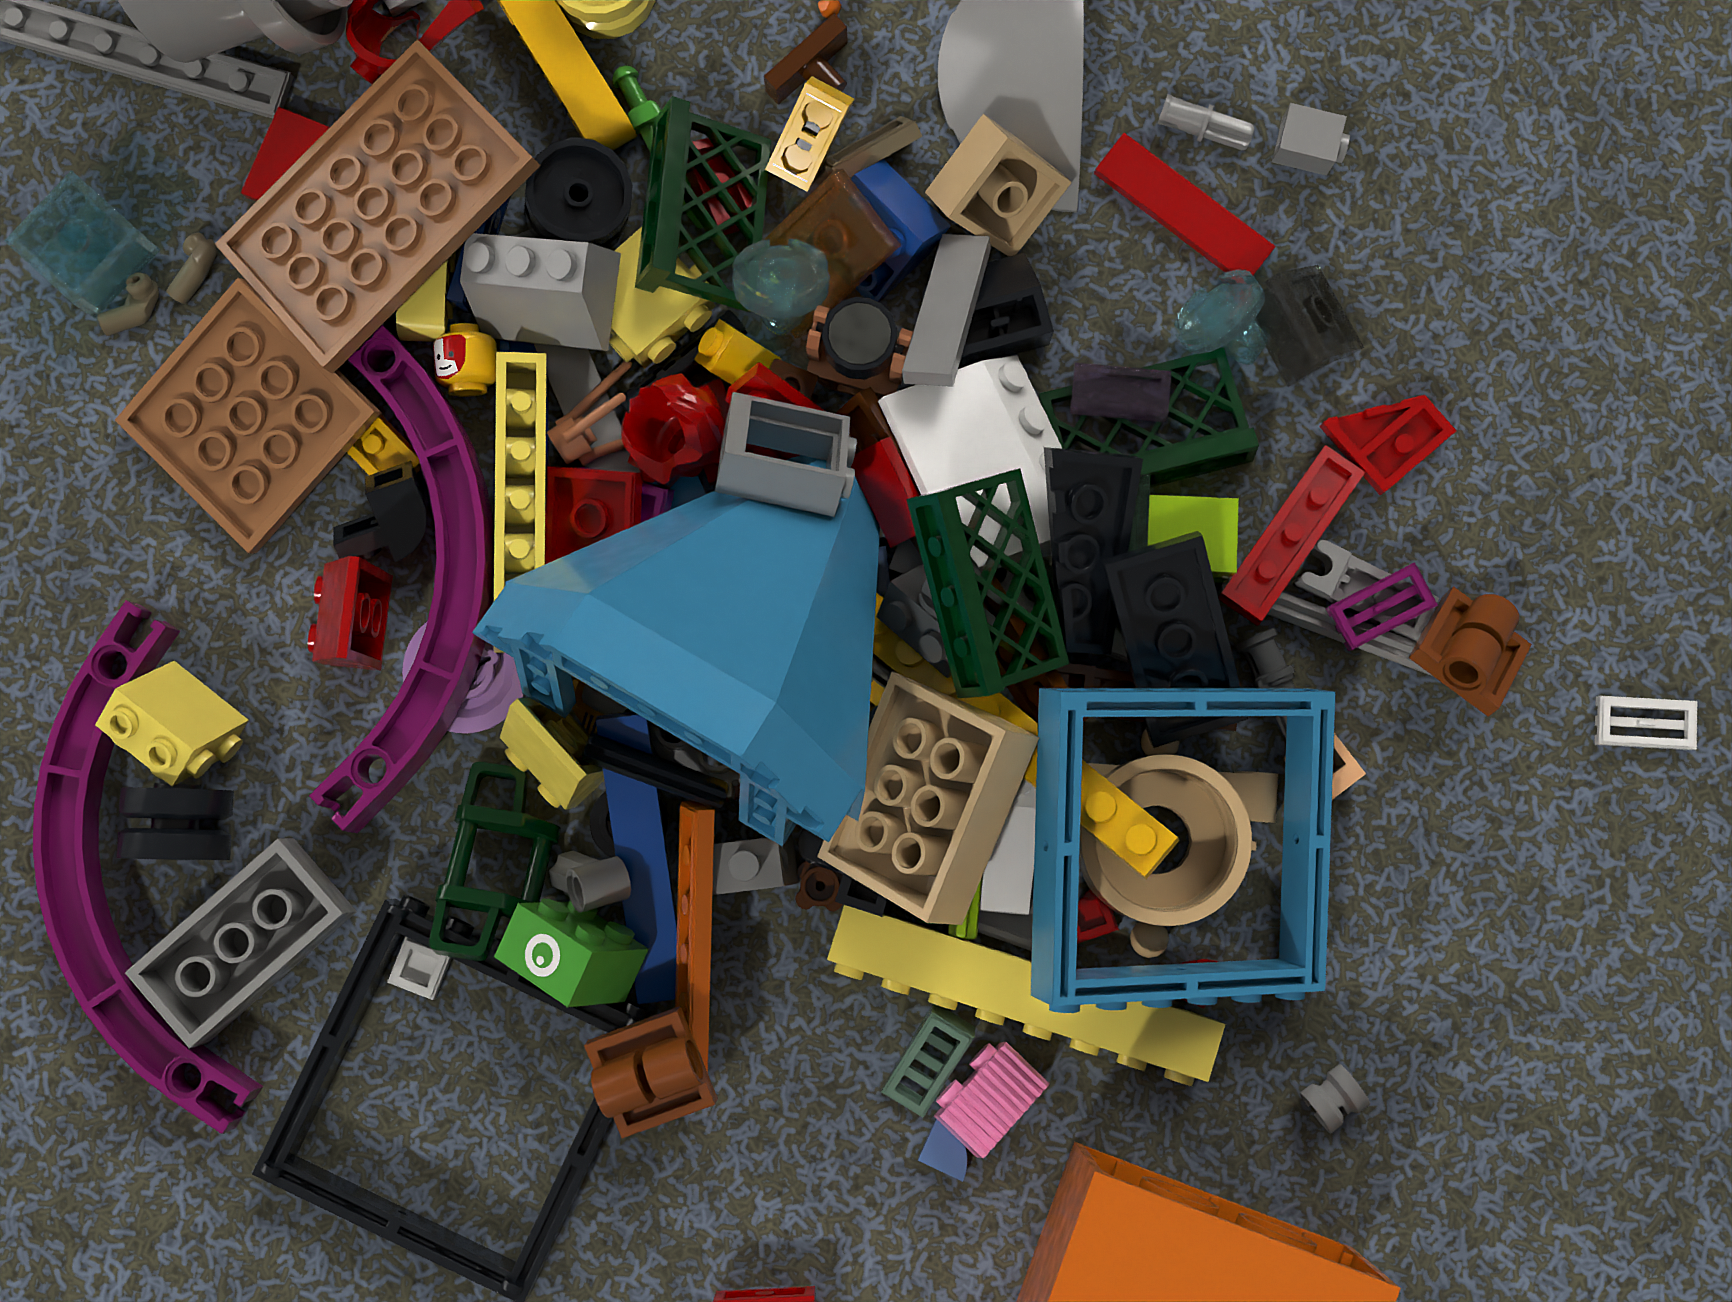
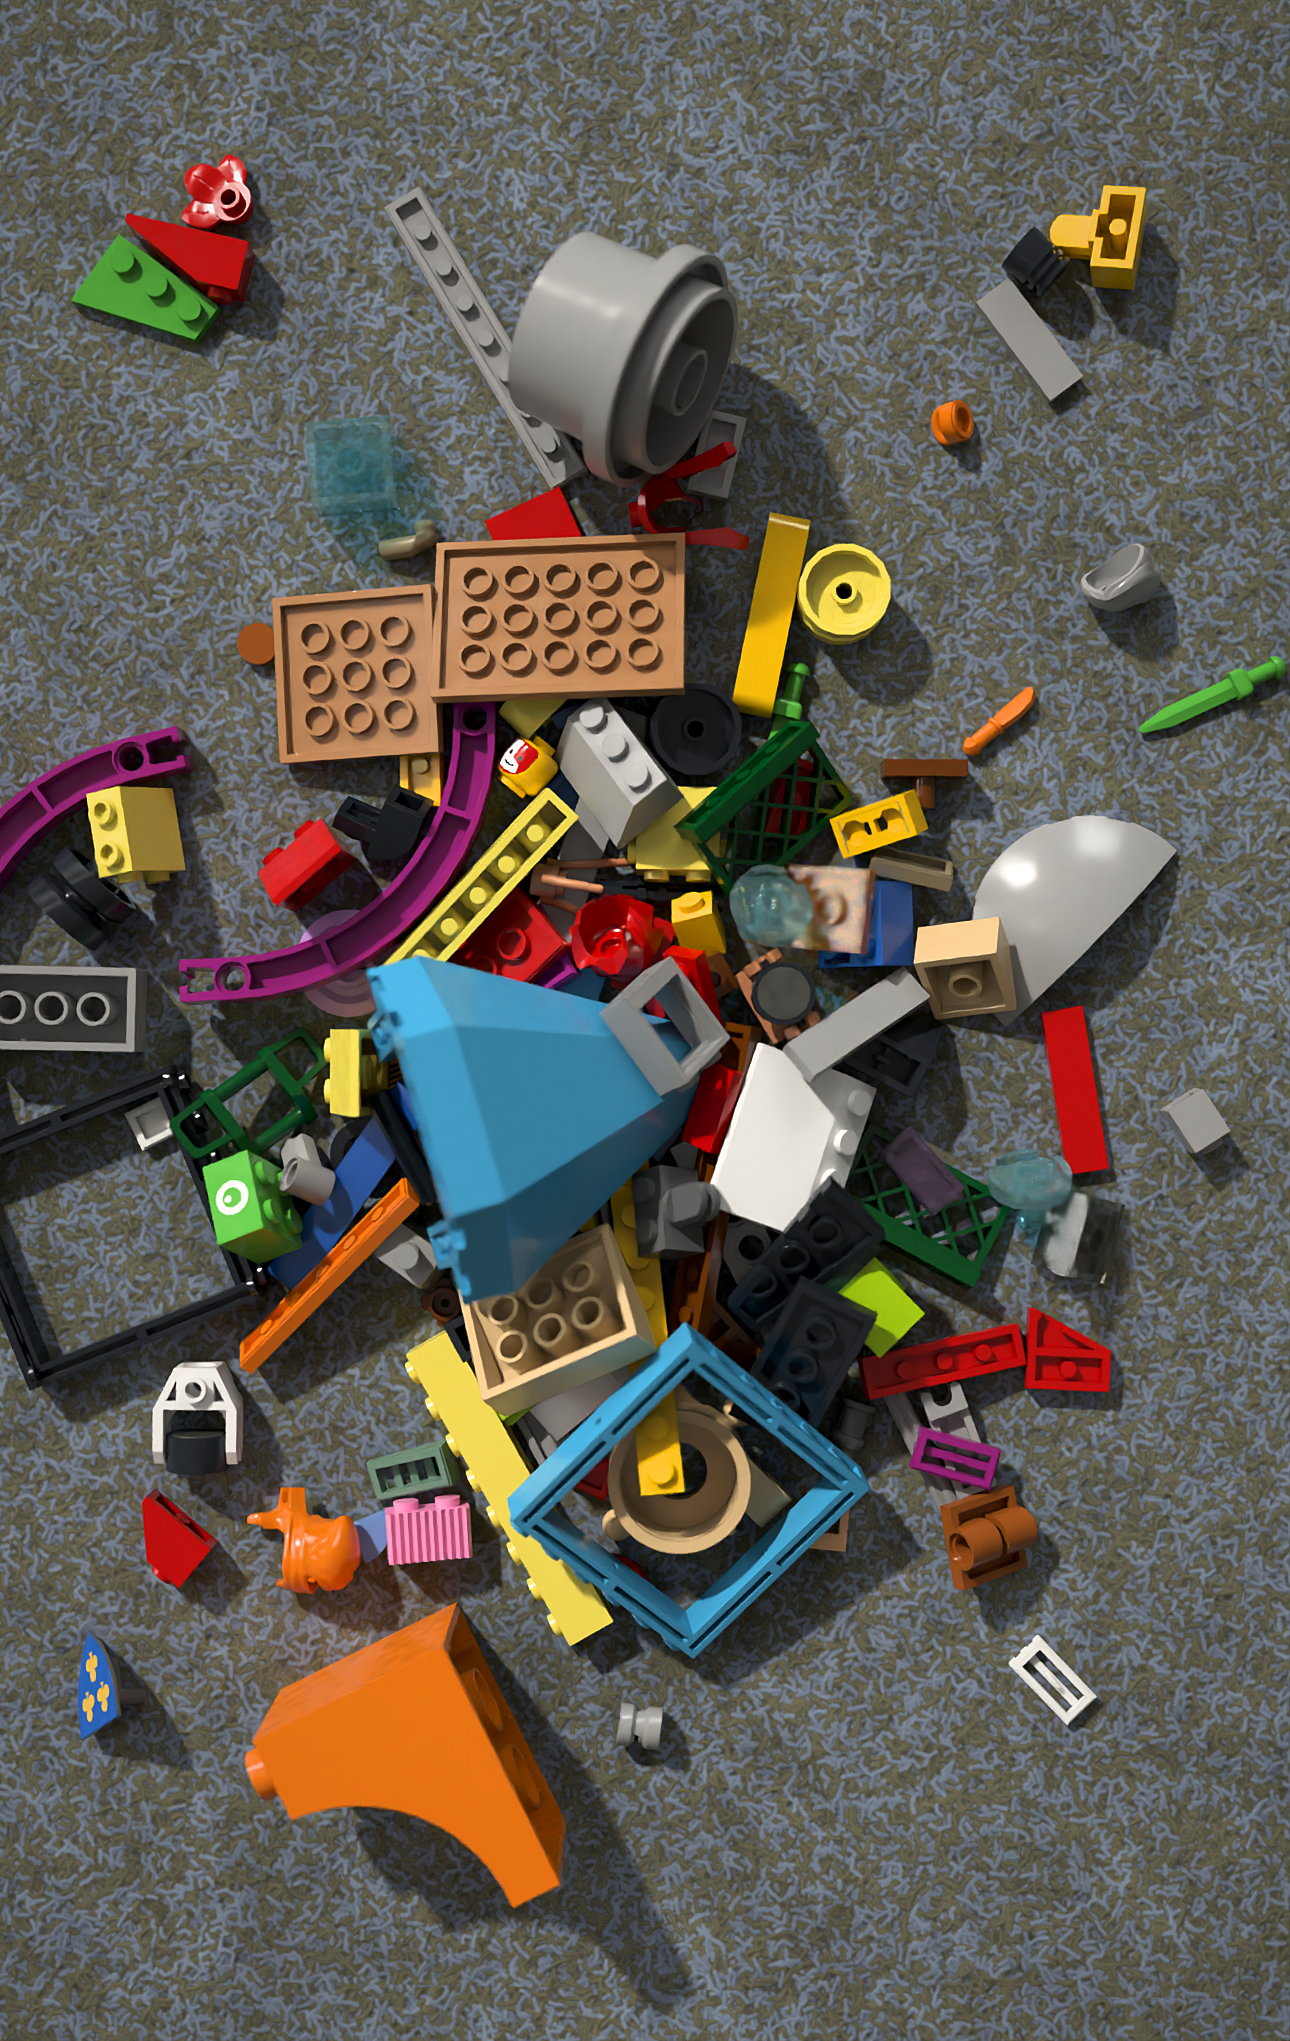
camera: 45 degrees right, 5 degrees up
dark tan arm [98,272,159,336] -> none
dark orange plate [584,1006,718,1138] -> none
dark green fence [906,468,1069,698] -> none
light grey axle [1157,94,1254,150] -> none
none -> white piece [152,1361,243,1475]
none -> dark orange tile [237,623,275,666]
none -> orange piece [247,1487,361,1594]

